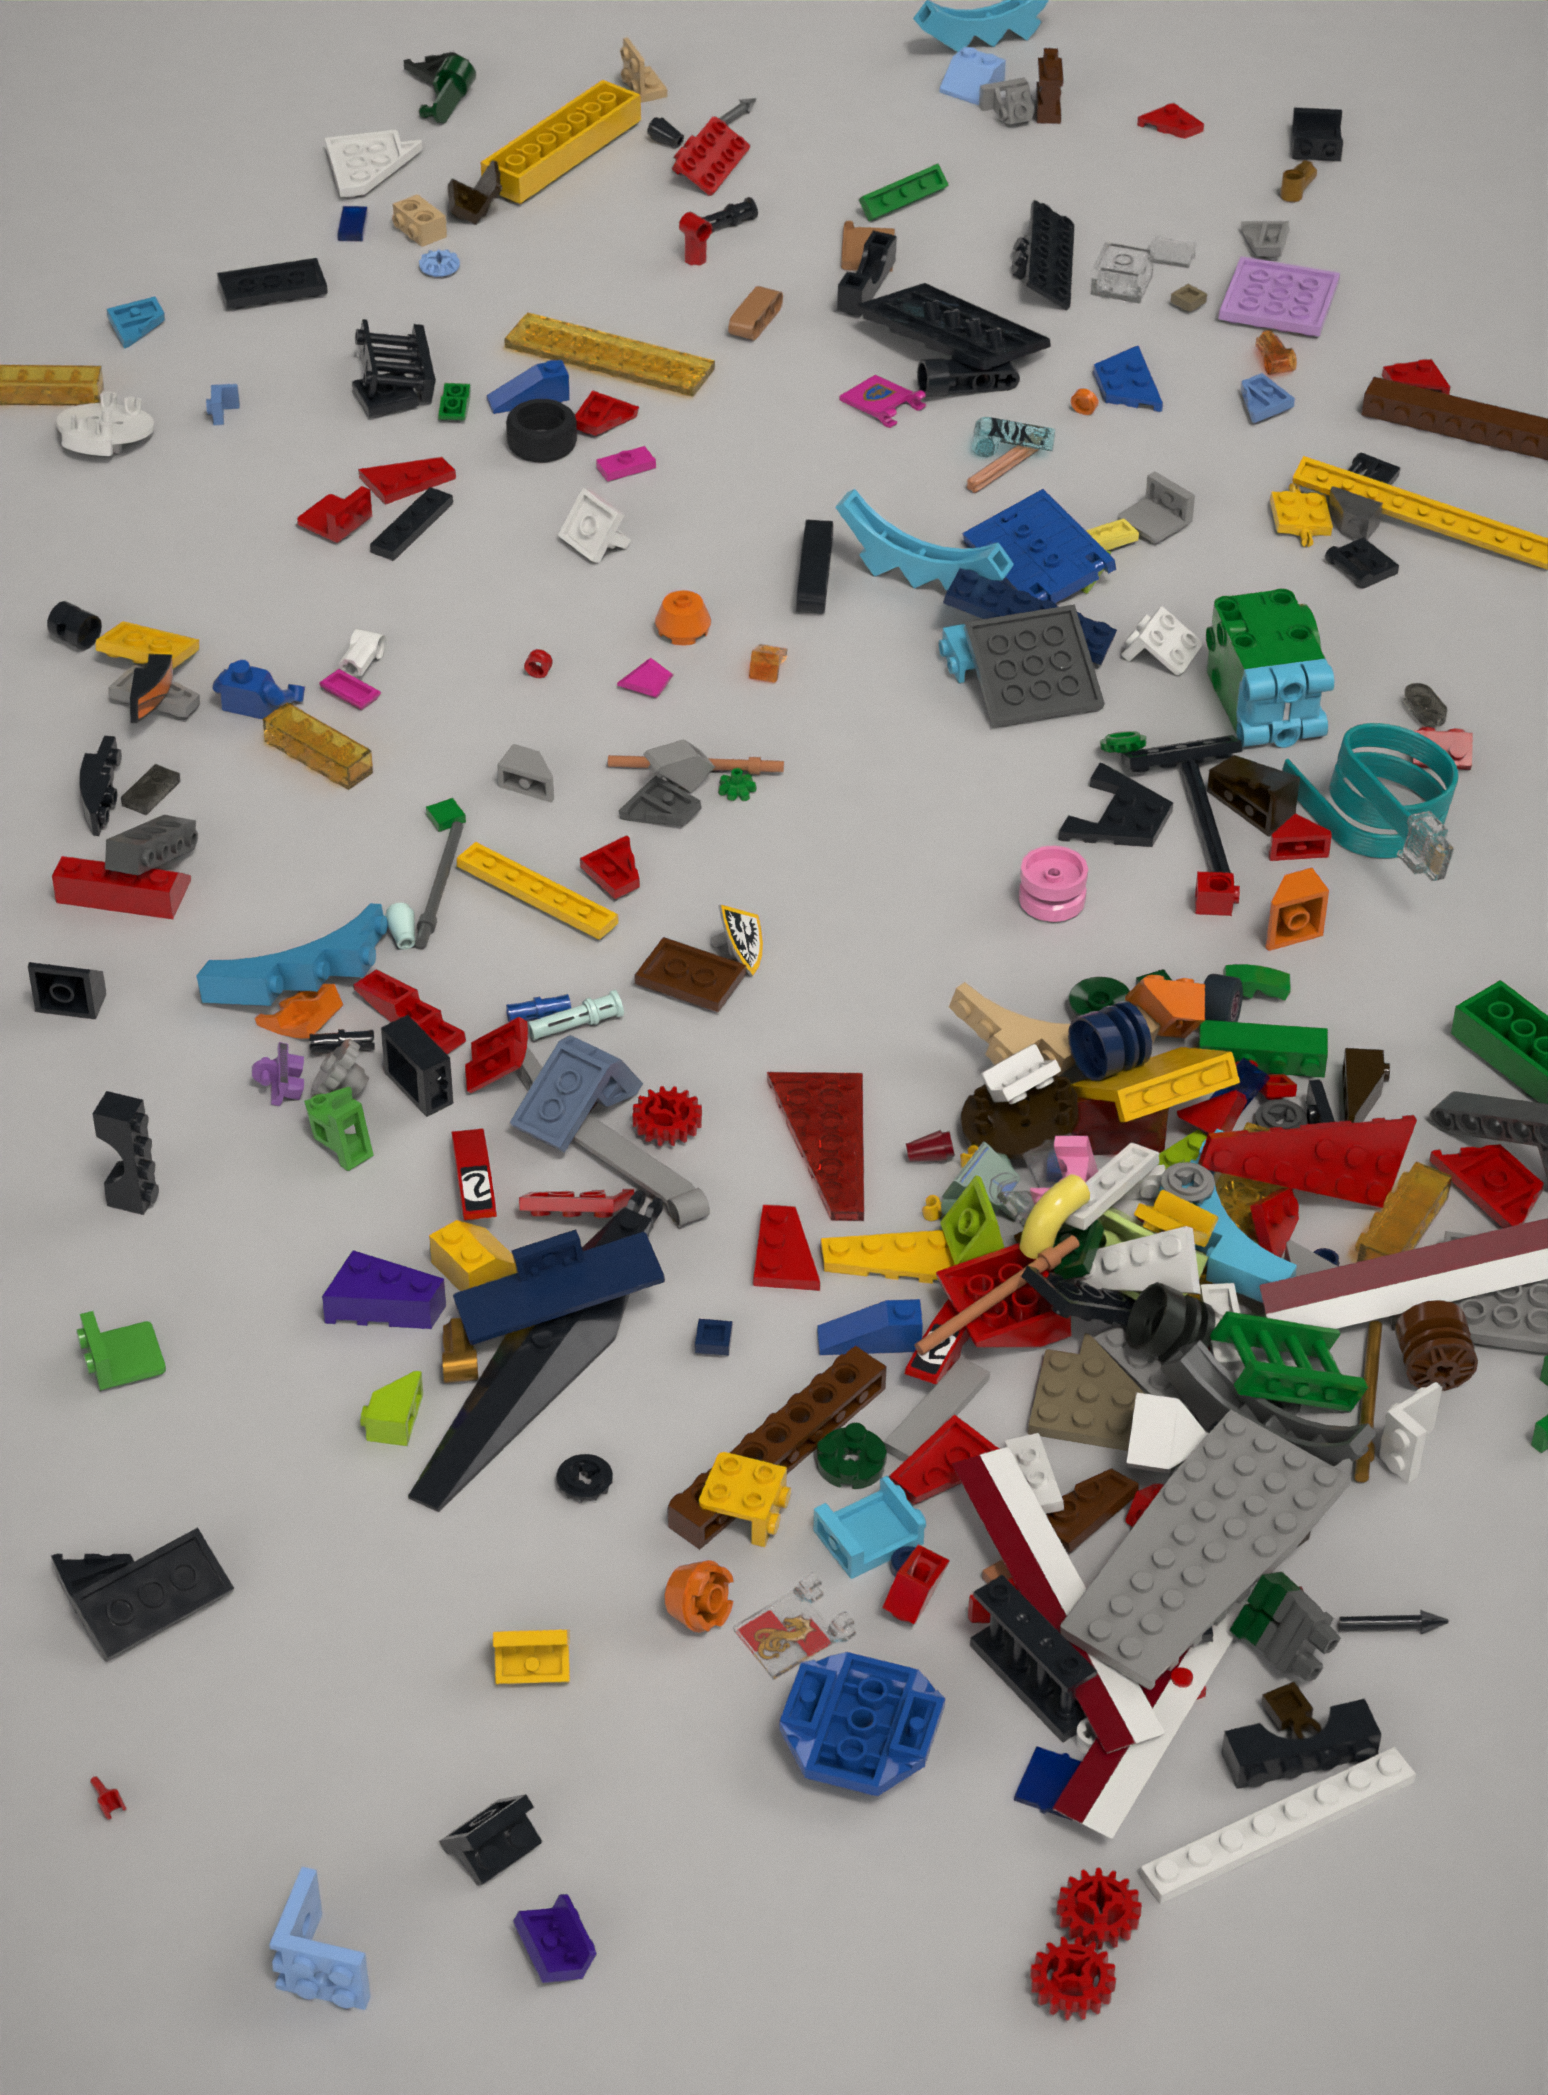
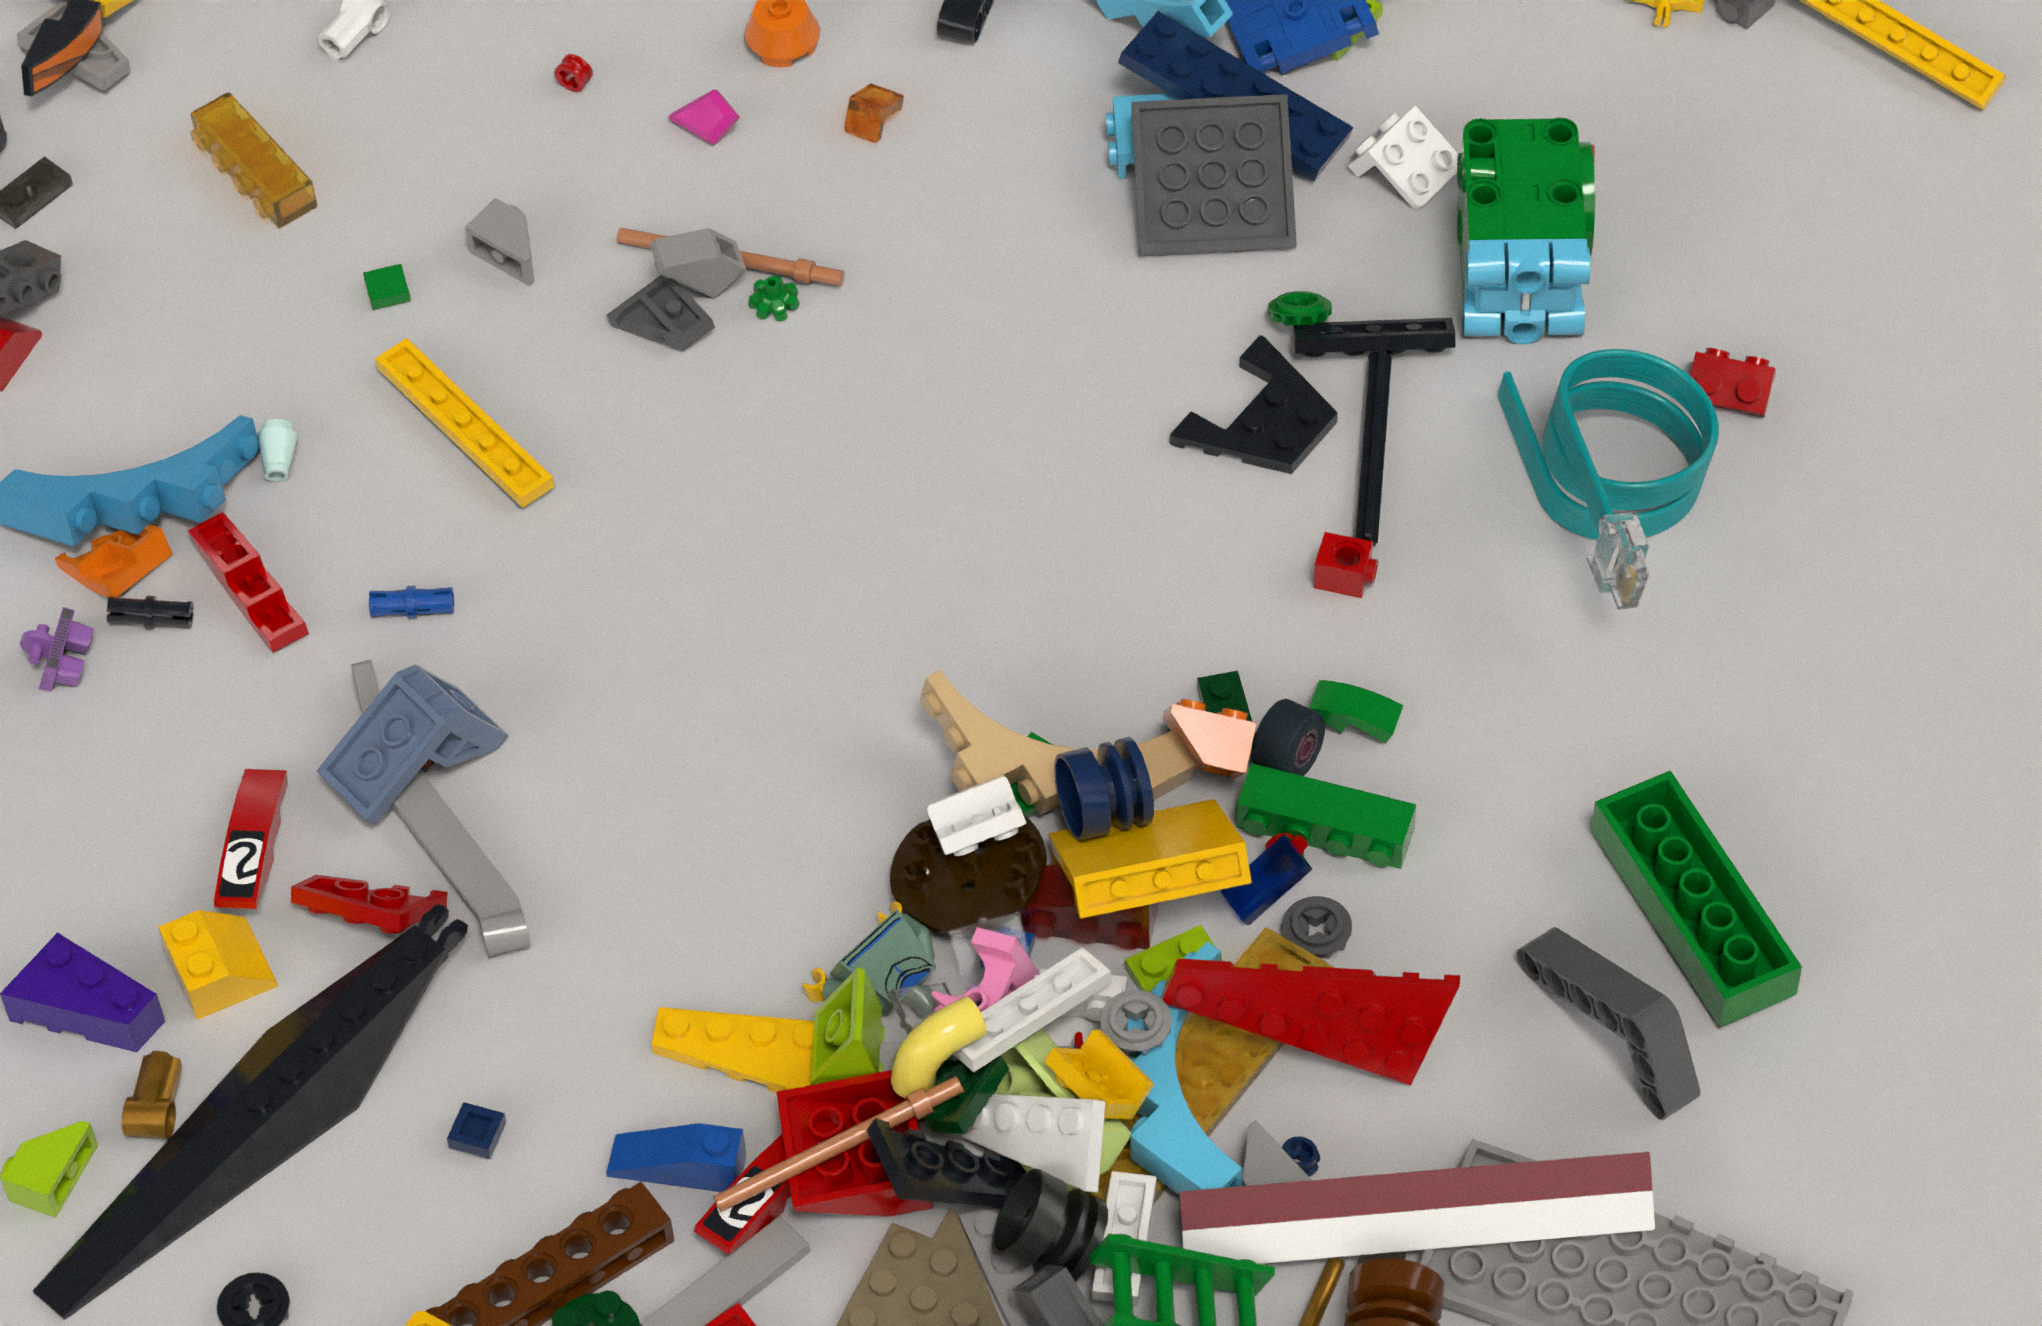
camera: 15 degrees right, 10 degrees up
blue torso [212,660,305,722] -> none
bright green tile [304,1087,374,1171] -> none
light grey plant [311,1038,369,1097] -> none
dark pink tile [319,669,381,710] -> none
black window [381,1015,454,1117] -> none
dark grey bar [415,822,464,948] -> none
dark blue bracket [453,1229,665,1345] -> none
red slope [465,1017,528,1093] -> none
light aqua pin [527,989,624,1041] -> none
red wing [580,835,640,899] -> none
red gear [632,1086,702,1146] -> none
reddish brown plate [635,937,746,1012] -> none
shield [711,904,763,977] -> none
red wing [753,1204,821,1291] -> none
clear red wing [767,1072,864,1221] -> none
dark red cone [906,1129,955,1162] -> none
bright pink wheel [1019,845,1088,922] -> none
dark green dish [1069,976,1130,1016] -> none
red slope [1176,1090,1247,1133] -> none
dark brown wedge [1207,755,1300,837] -> none
red wing [1250,1187,1299,1258] -> none
red plate [1254,1074,1297,1100] -> none
orange slope [1266,868,1329,951] -> none
red slope [1269,813,1332,861] -> none
black plate [1306,1079,1335,1124] -> none
black plate [1325,537,1399,588] -> none
dark brown slope [1342,1048,1390,1123] -> none
clear yellow brick [1355,1161,1452,1262] -> none
clear smoke plate [1403,683,1448,728] -> none
red wing [1429,1144,1544,1228] -> none

